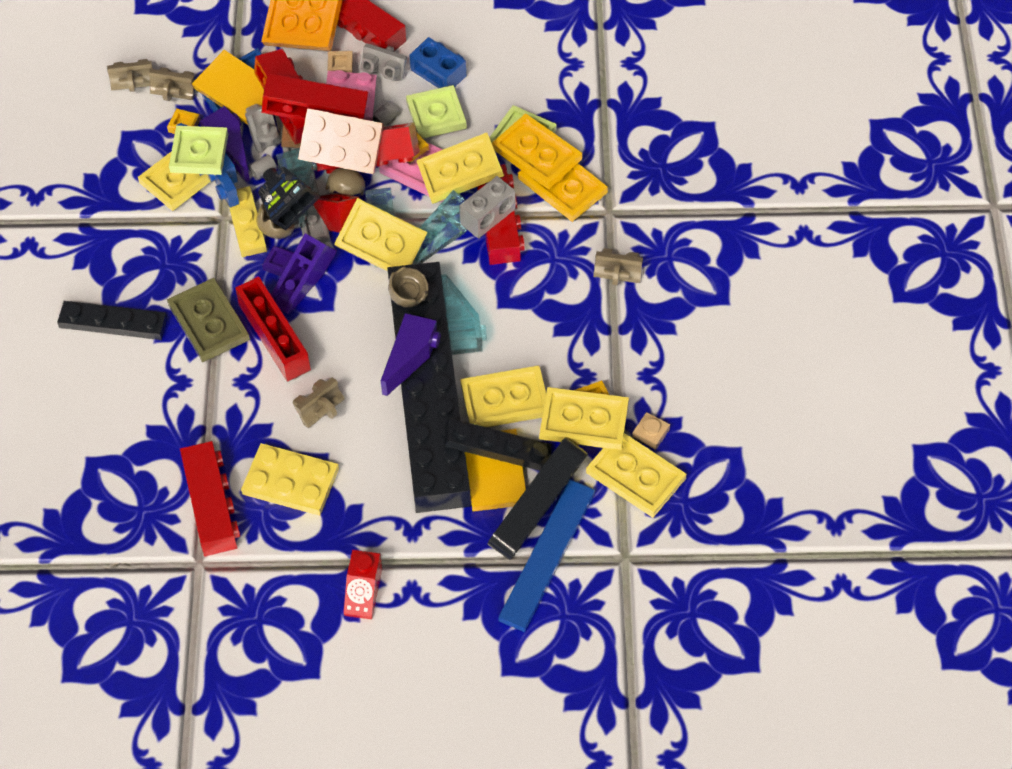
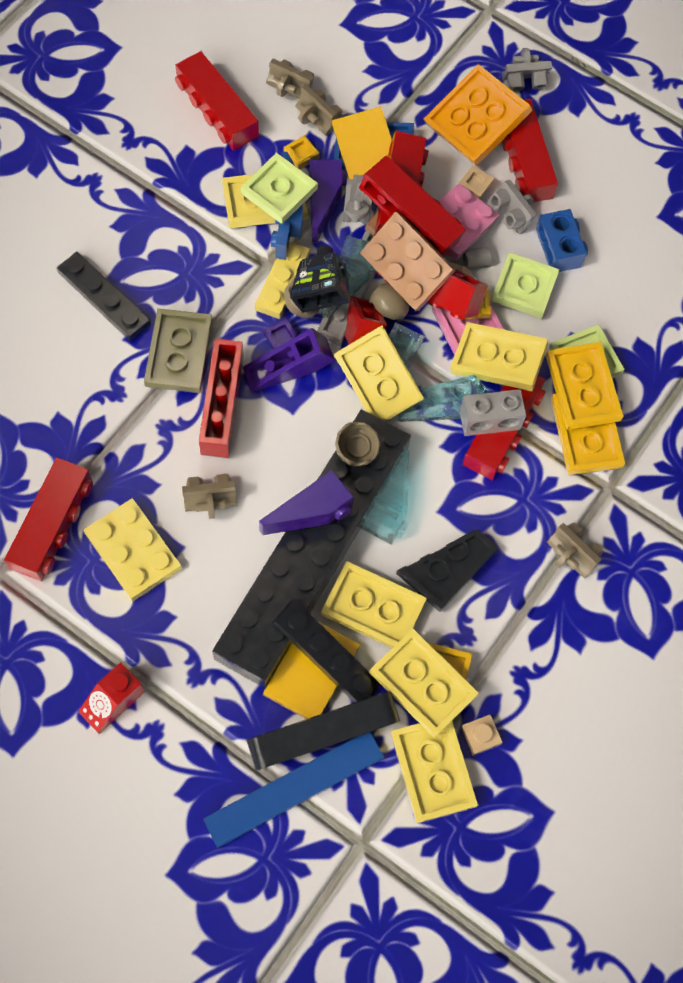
camera: 30 degrees right, 10 degrees up
light grey hinge [248,154,277,180] -> none
none -> red brick [175,51,259,151]
none -> black wing [396,529,498,612]

